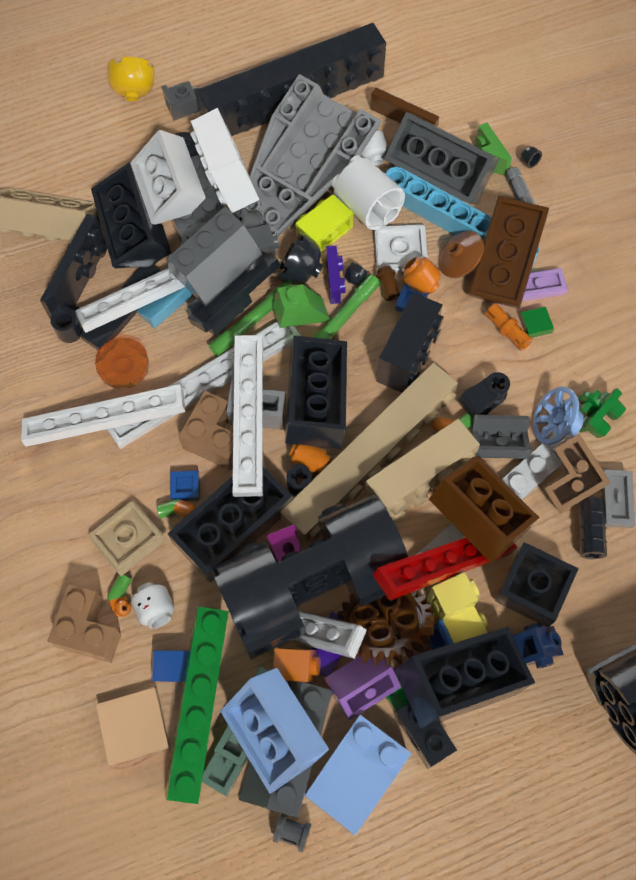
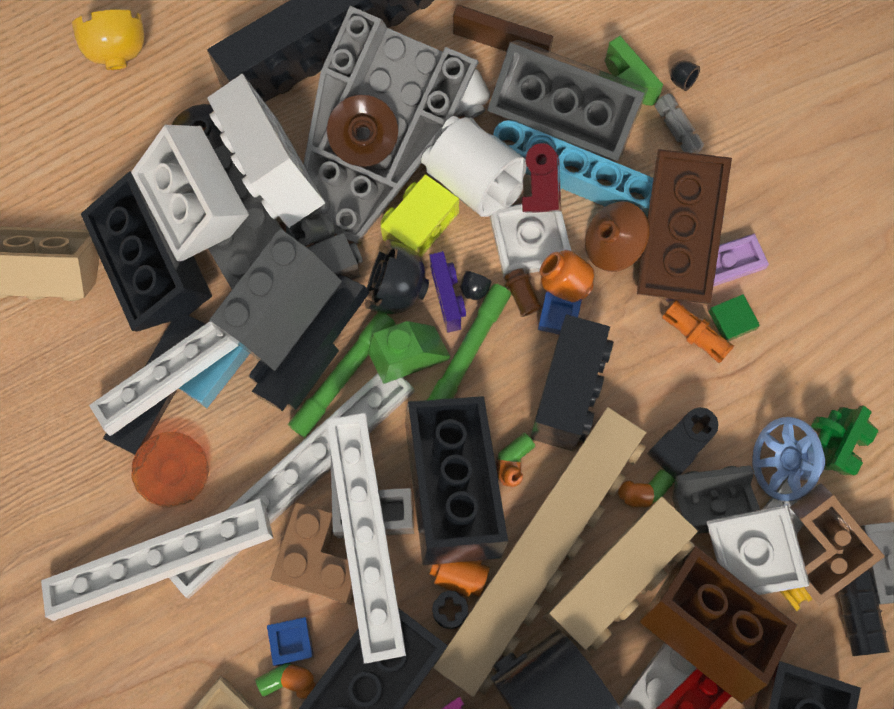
camera: 10 degrees left, 5 degrees up
black hinge [40,214,107,343] -> none
dark grey brick [162,81,200,121] -> none
none -> reddish brown dish [327,95,398,167]
none -> arm [497,433,536,487]
none -> dark red leg [522,143,562,213]
none -> white tile [707,504,810,595]
none -> yellow bush [779,587,812,611]

